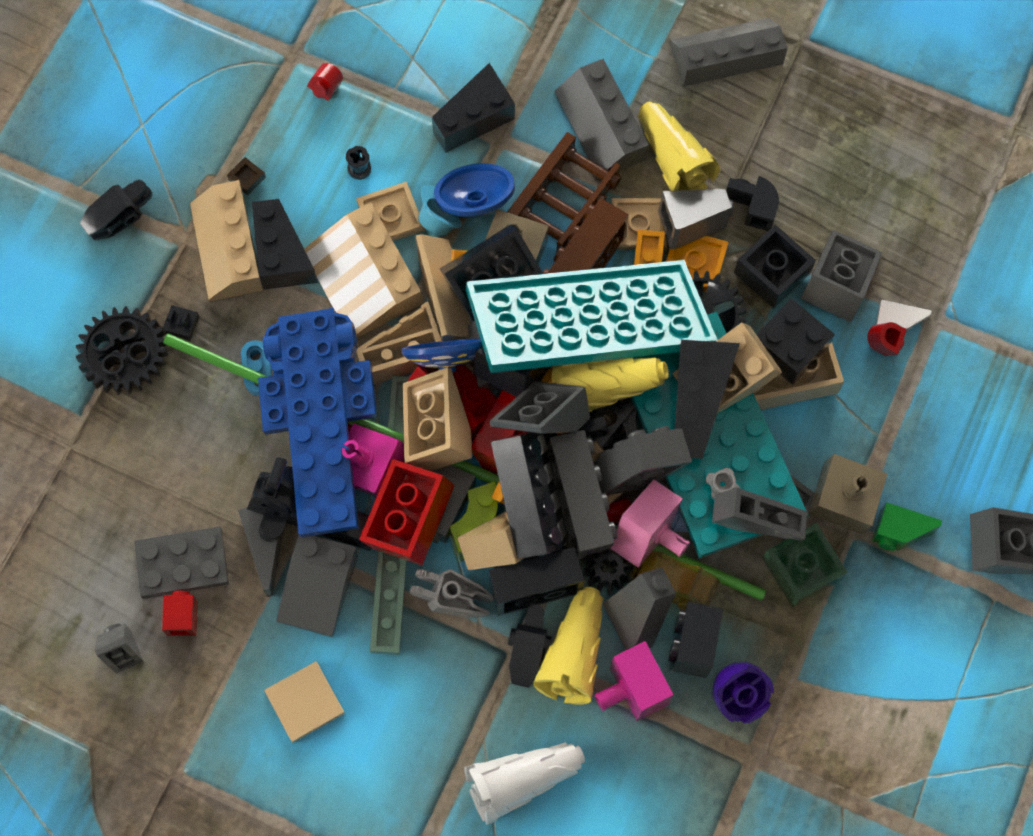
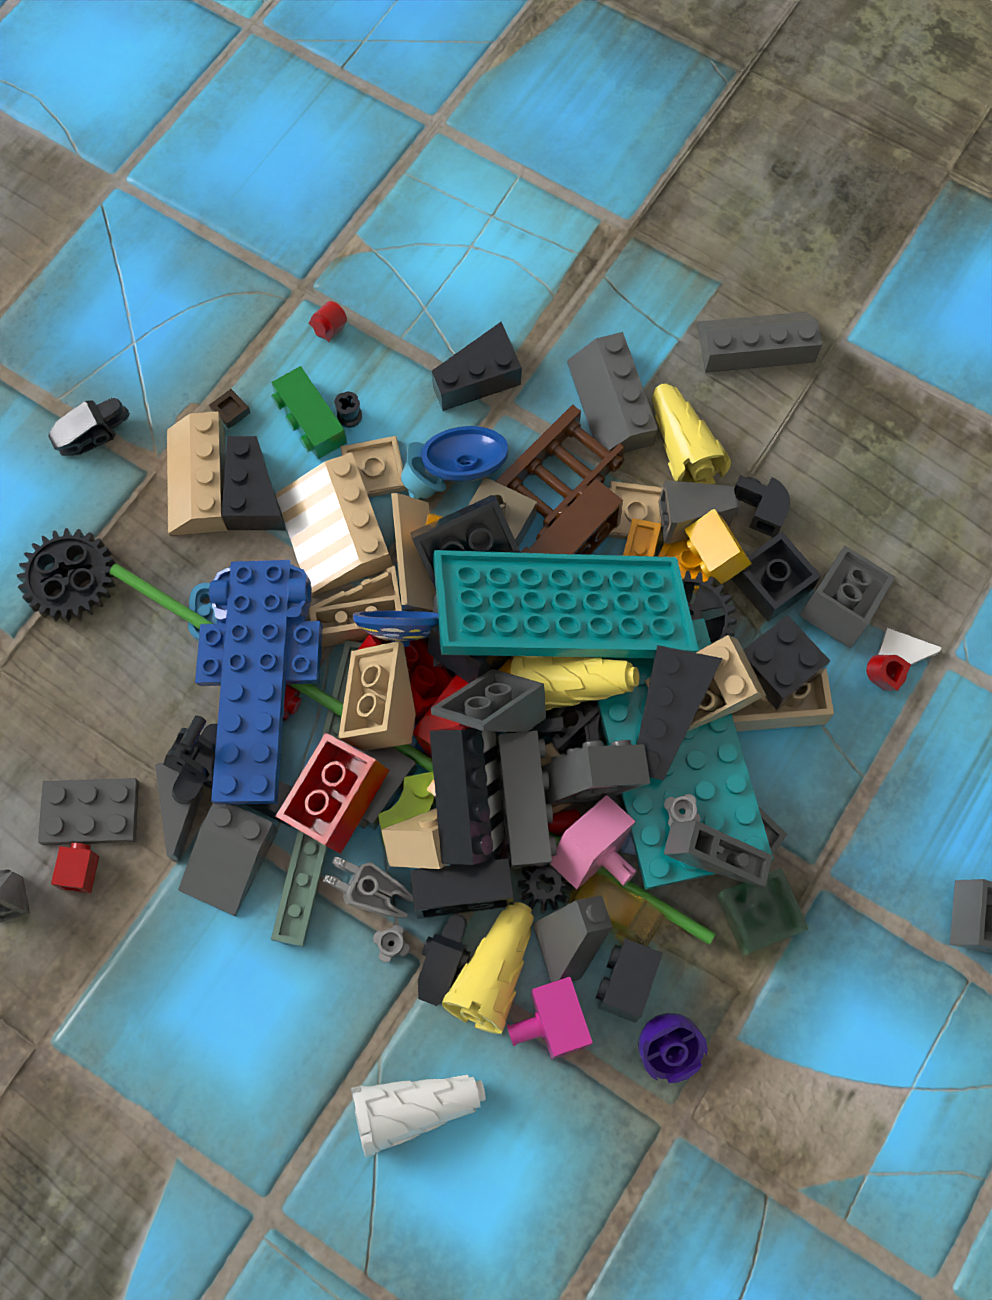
camera: 10 degrees right, 0 degrees up
black tile [163,305,199,341] -> none
tan tile [264,661,345,743] -> none
dark pink brick [342,423,405,497] -> none
dark tan brick [808,454,887,534] -> none
green slope [872,502,942,551] -> none
none -> green brick [271,366,347,459]
none -> light grey plate [373,925,410,962]
none -> yellow brick [684,509,752,584]

